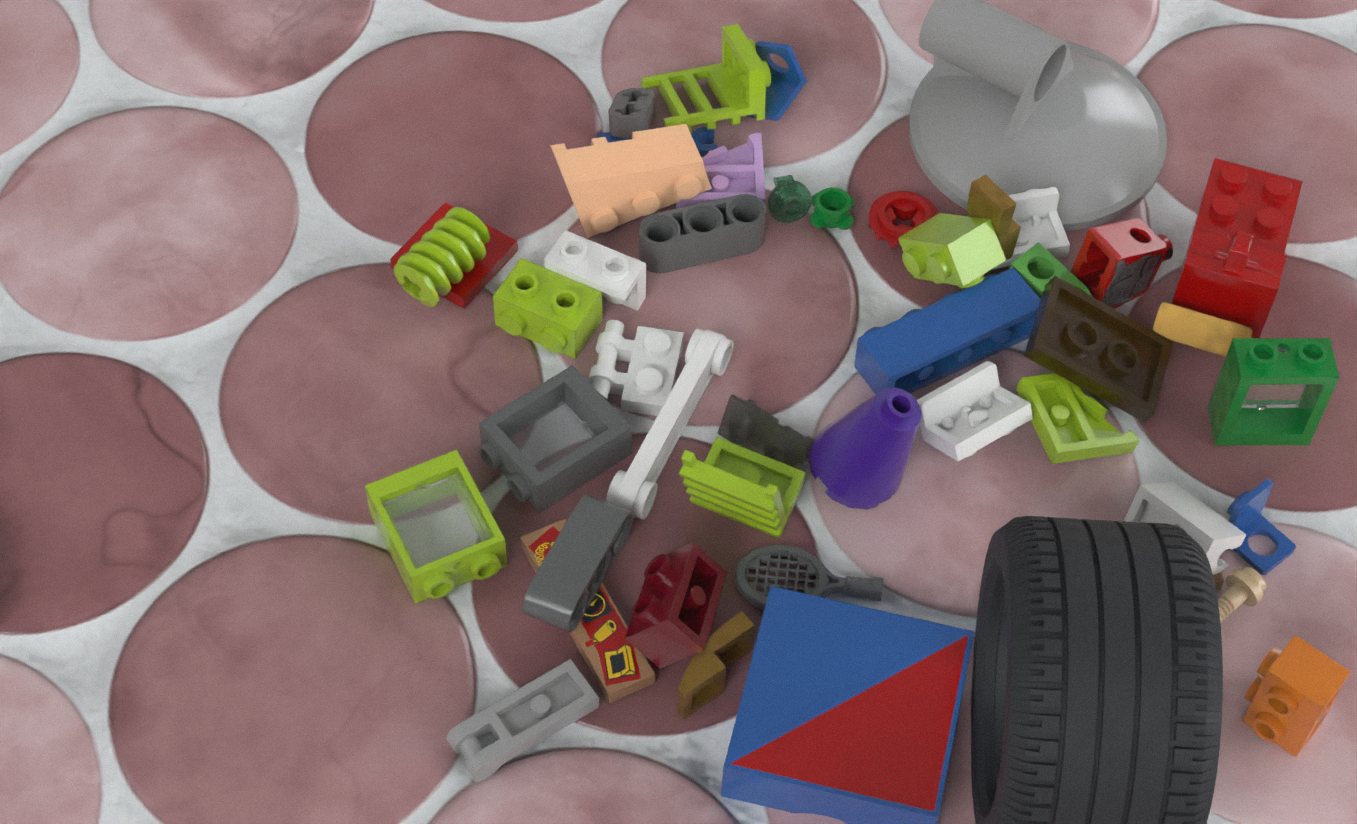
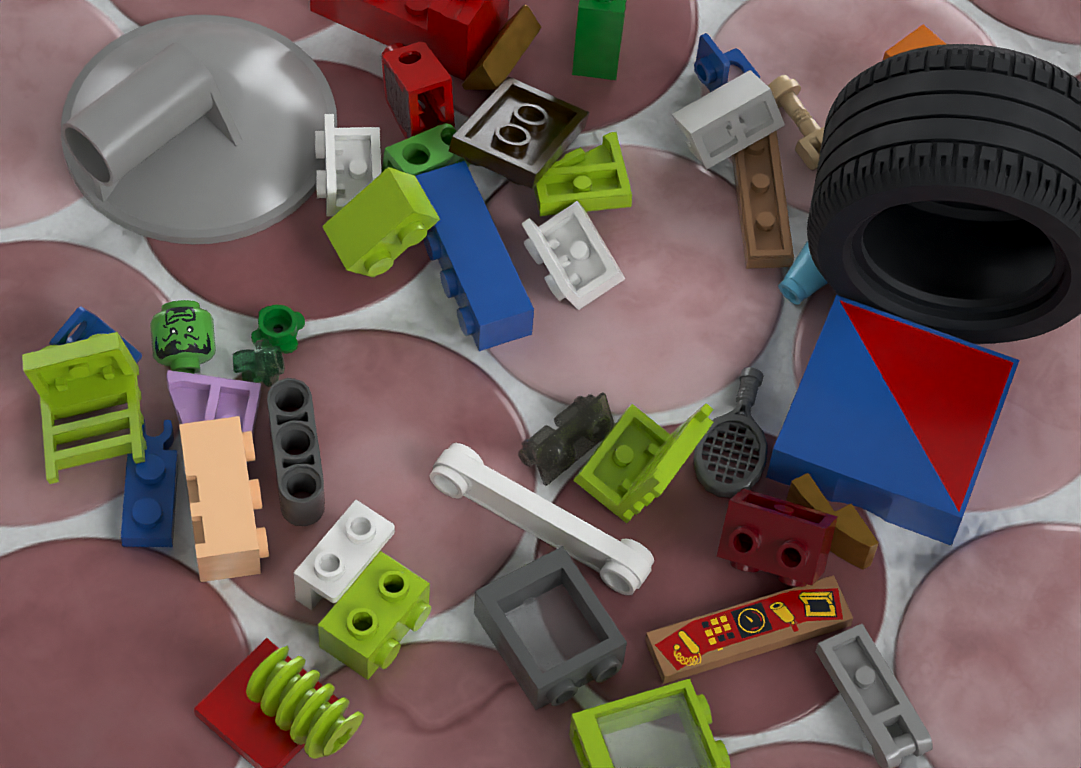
camera: 85 degrees left, 5 degrees up
dark grey beam [522,494,634,633] -> none
white plate [588,320,684,416] -> none
dark grey beam [608,88,655,138] -> none
dark purple cone [809,387,921,510] -> none
red gear [868,191,939,250] -> none
pearl gold slope [968,174,1021,261] -> none
none -> bright green head [150,300,216,374]

